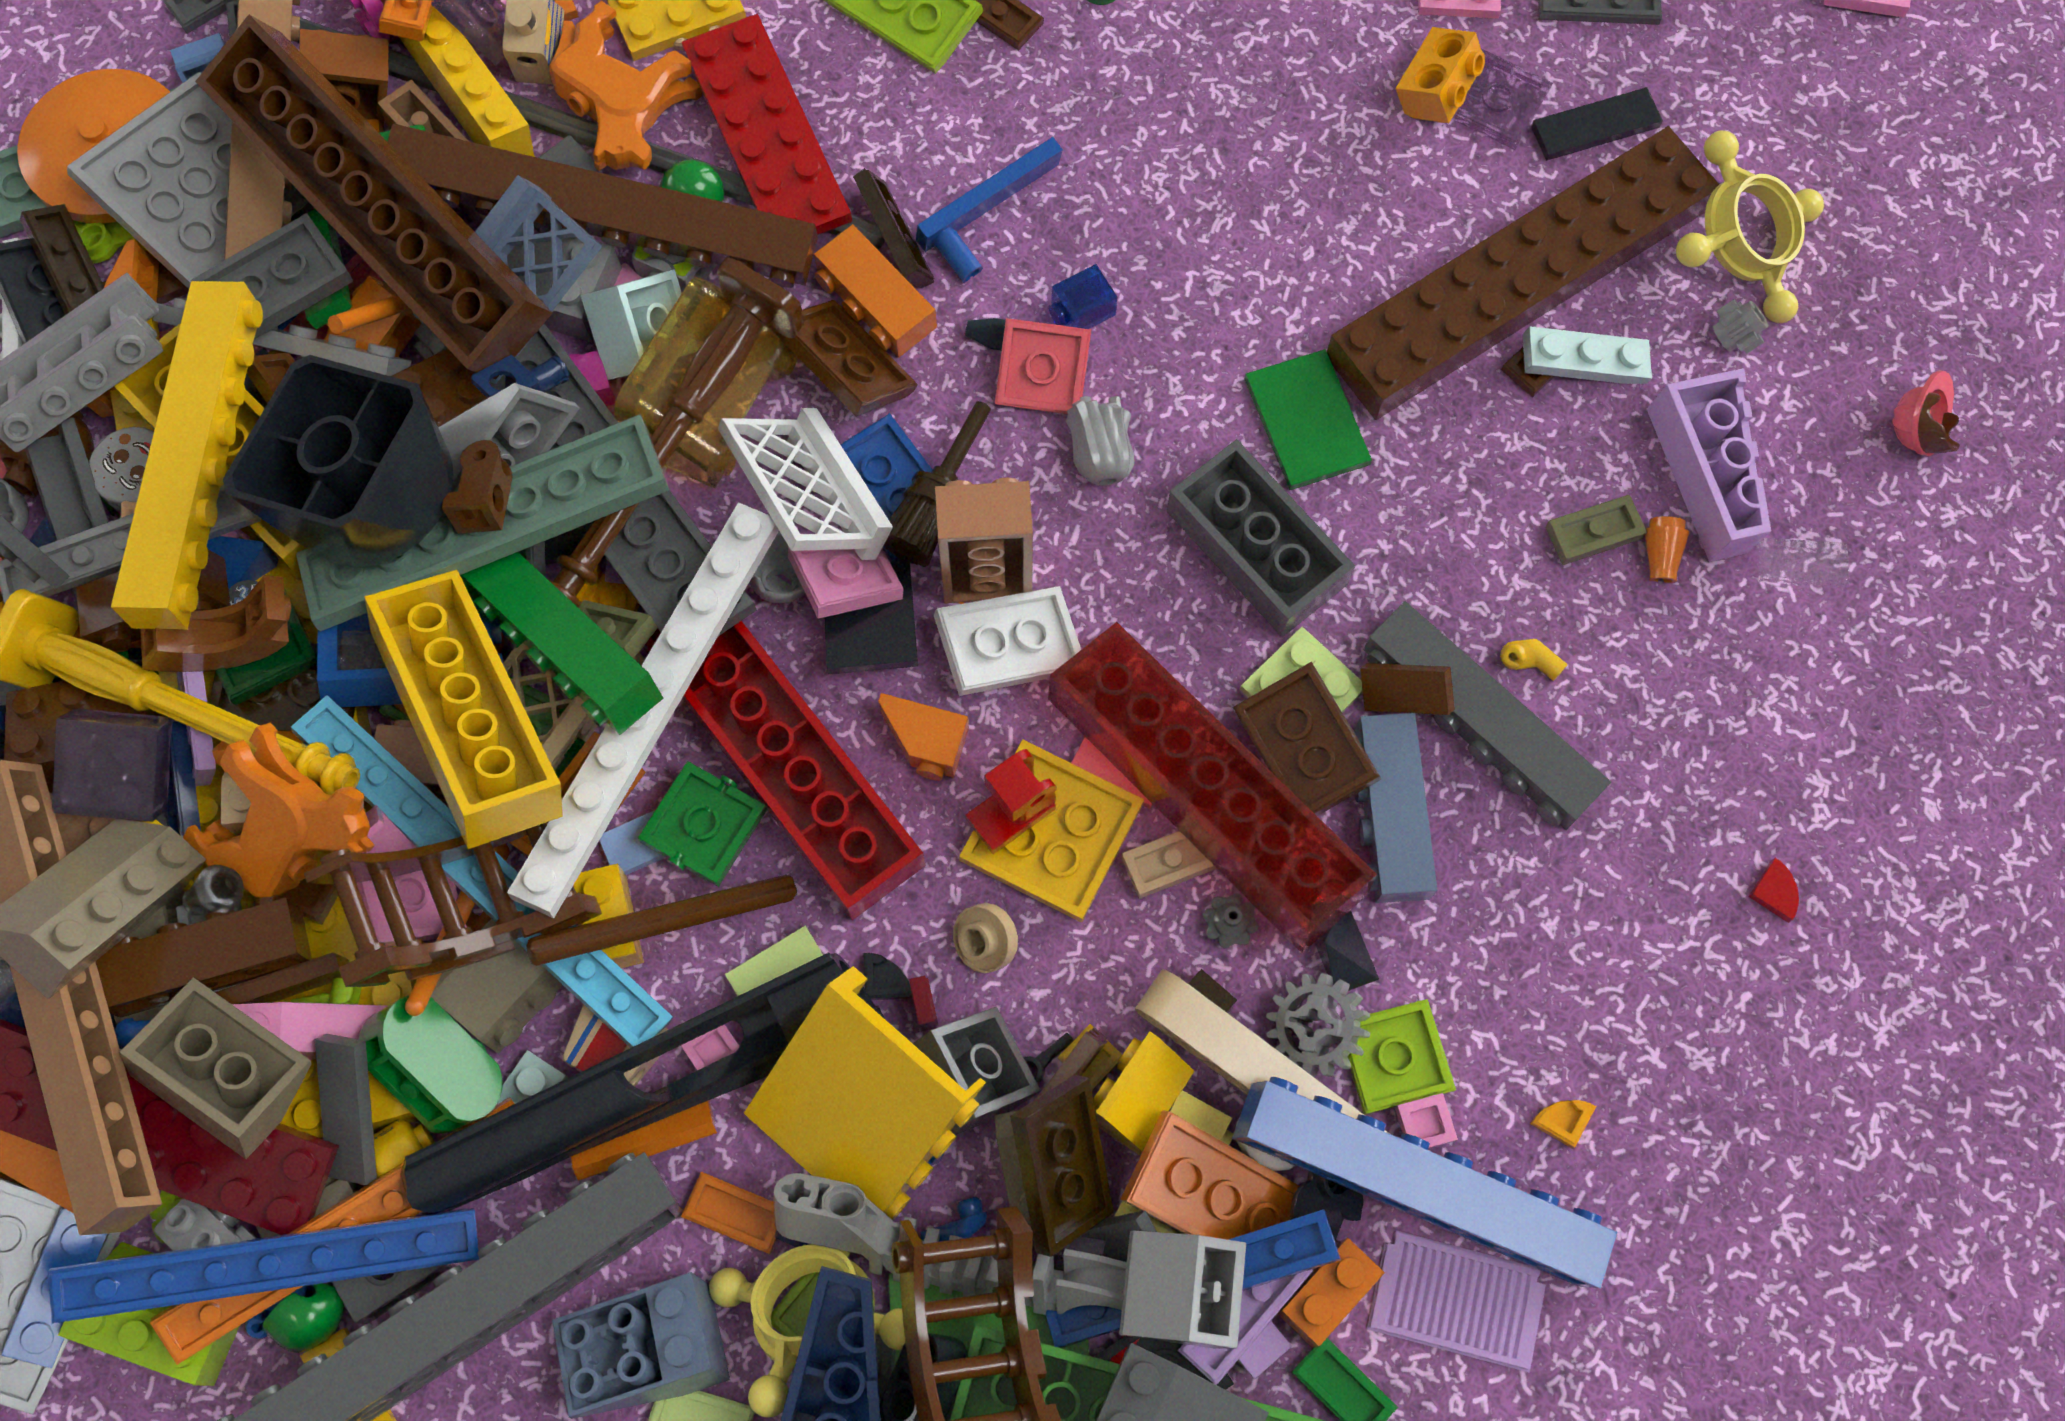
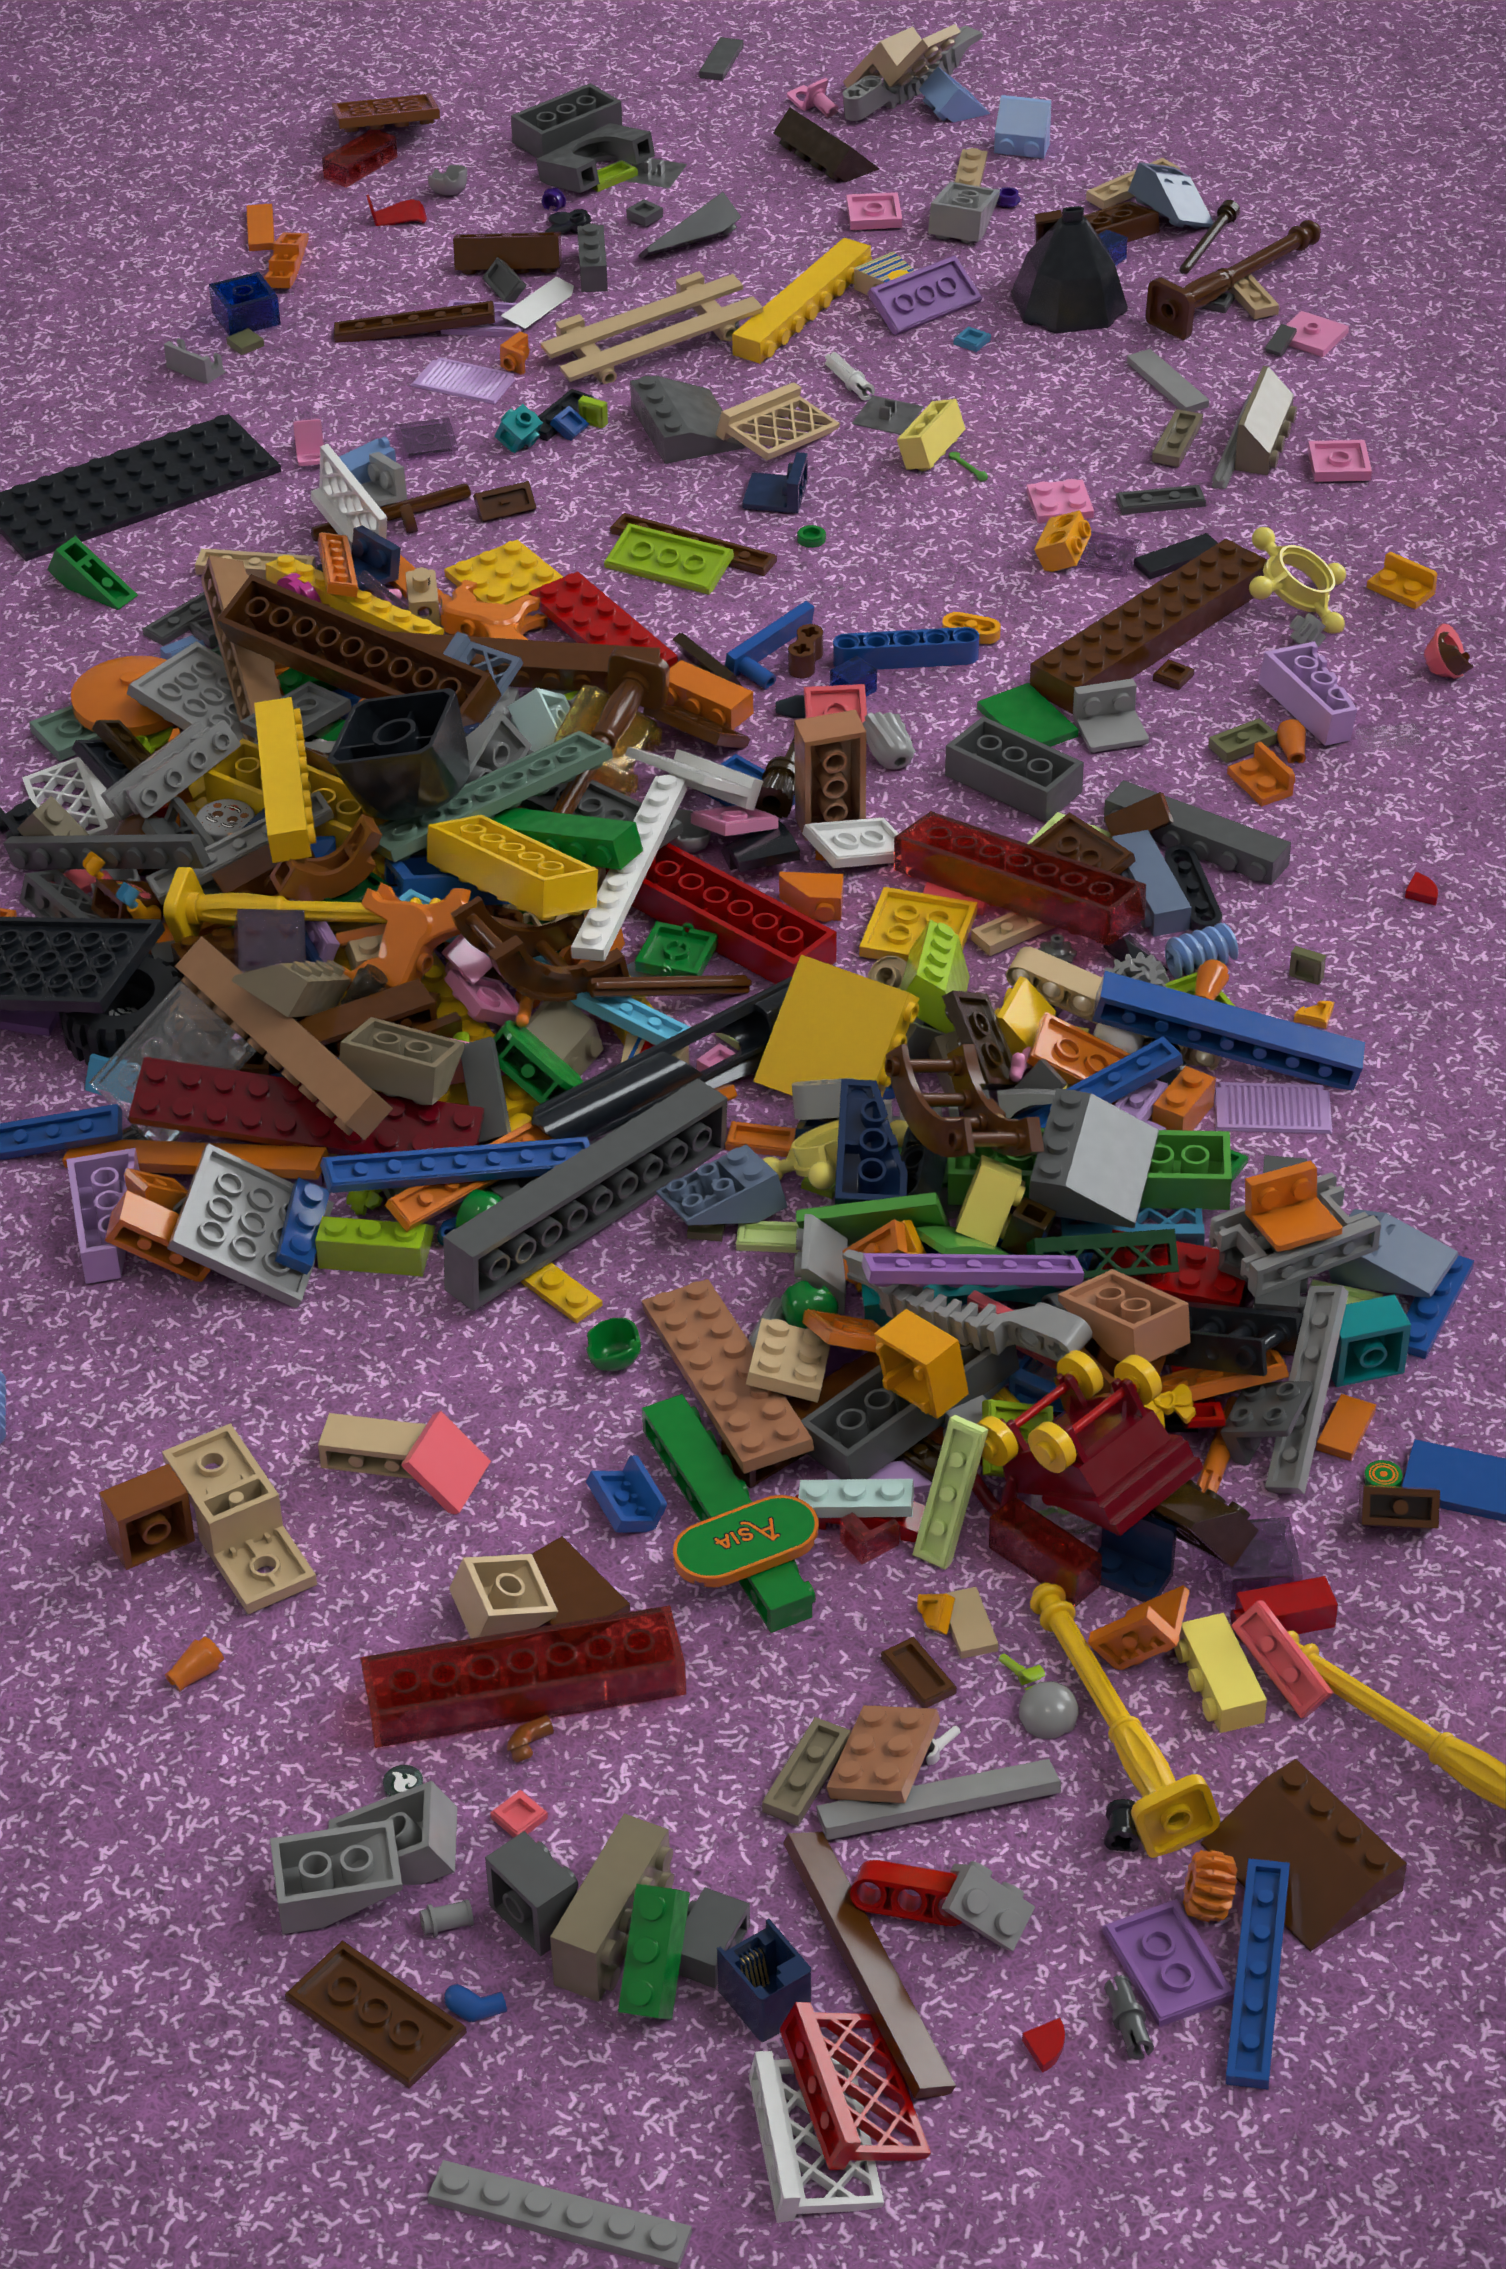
camera: 10 degrees left, 30 degrees down
reddish brown leg [442,440,513,534] -> none
red piece [965,749,1057,855] -> none
light grey slope [1119,1231,1246,1349] -> none
yellow arm [1500,639,1568,681] -> none
light aqua plate [1523,326,1652,384] -> none
none -> reddish brown axle [788,624,823,679]
none -> blue beam [833,627,979,671]
none -> lime slope [900,919,970,1034]
none -> light orange plate [942,612,1001,644]
none -> bright pink piece [1009,1047,1032,1082]
none -> light grey bracket [1073,679,1149,753]
none -> black plate [1164,845,1222,931]
none -> light blue piece [1165,923,1238,979]
none -> orange cone [1195,959,1229,1000]
none -> orange bracket [1227,741,1296,807]
none -> olive tile [1289,946,1326,985]
none -> light orange bracket [1366,551,1438,610]

